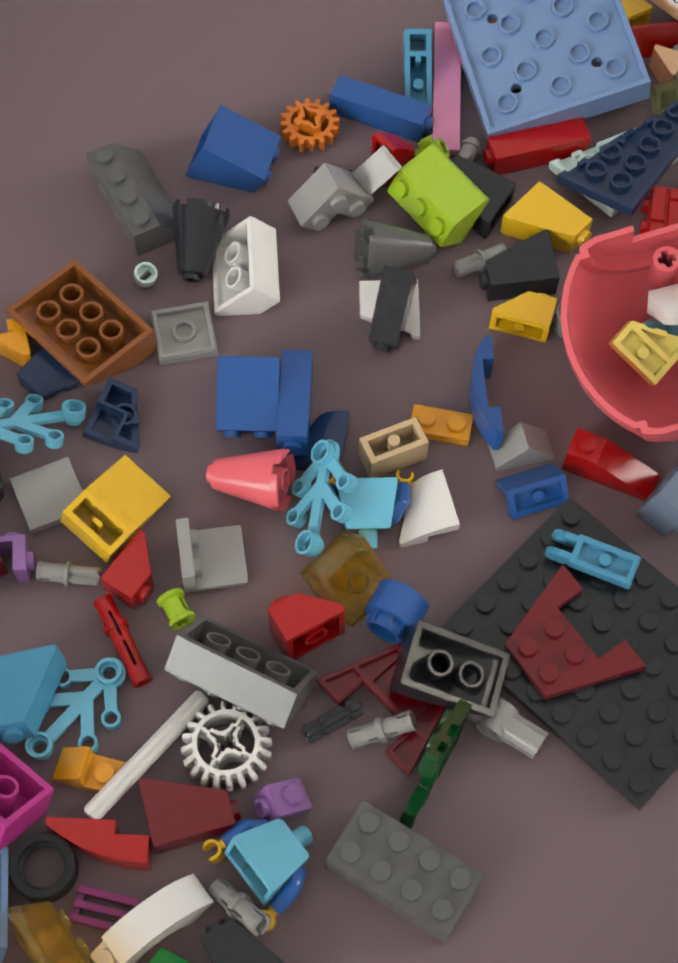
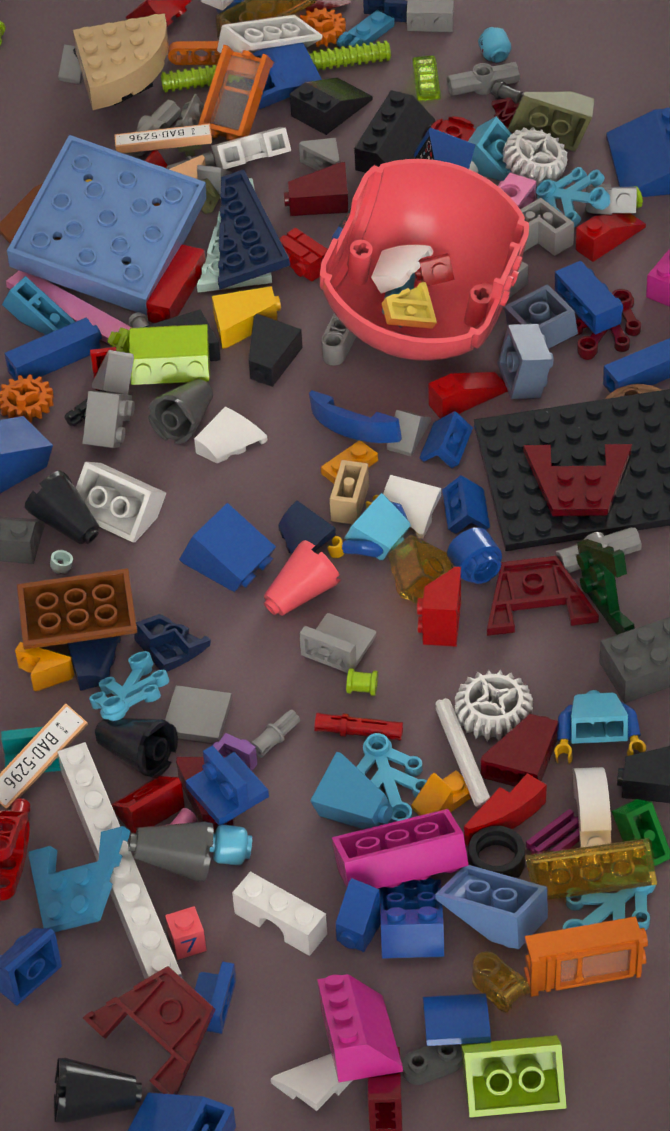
camera: 50 degrees left, 15 degrees down
yellow slope [60,455,171,563] -> none
red slope [100,529,154,610] -> none
light grey tile [150,301,219,366] -> none
brick [164,615,319,729] -> none
light grey pin [208,878,271,936] -> none
medium lavender bracket [252,777,313,822] -> none
blue brick [276,350,313,456] -> none
medium azure plant [286,439,357,558] -> none
black axle [302,697,365,743] -> none
light grey pin [347,709,418,750] -> none
black slope [368,265,417,353] -> none
black slope [389,620,511,718] -> none
light grey axle [452,243,507,277] -> none
yellow slope [489,291,558,343] -> none
dark azure hinge [544,529,641,590] -> none
none -> blue panel [442,475,490,534]

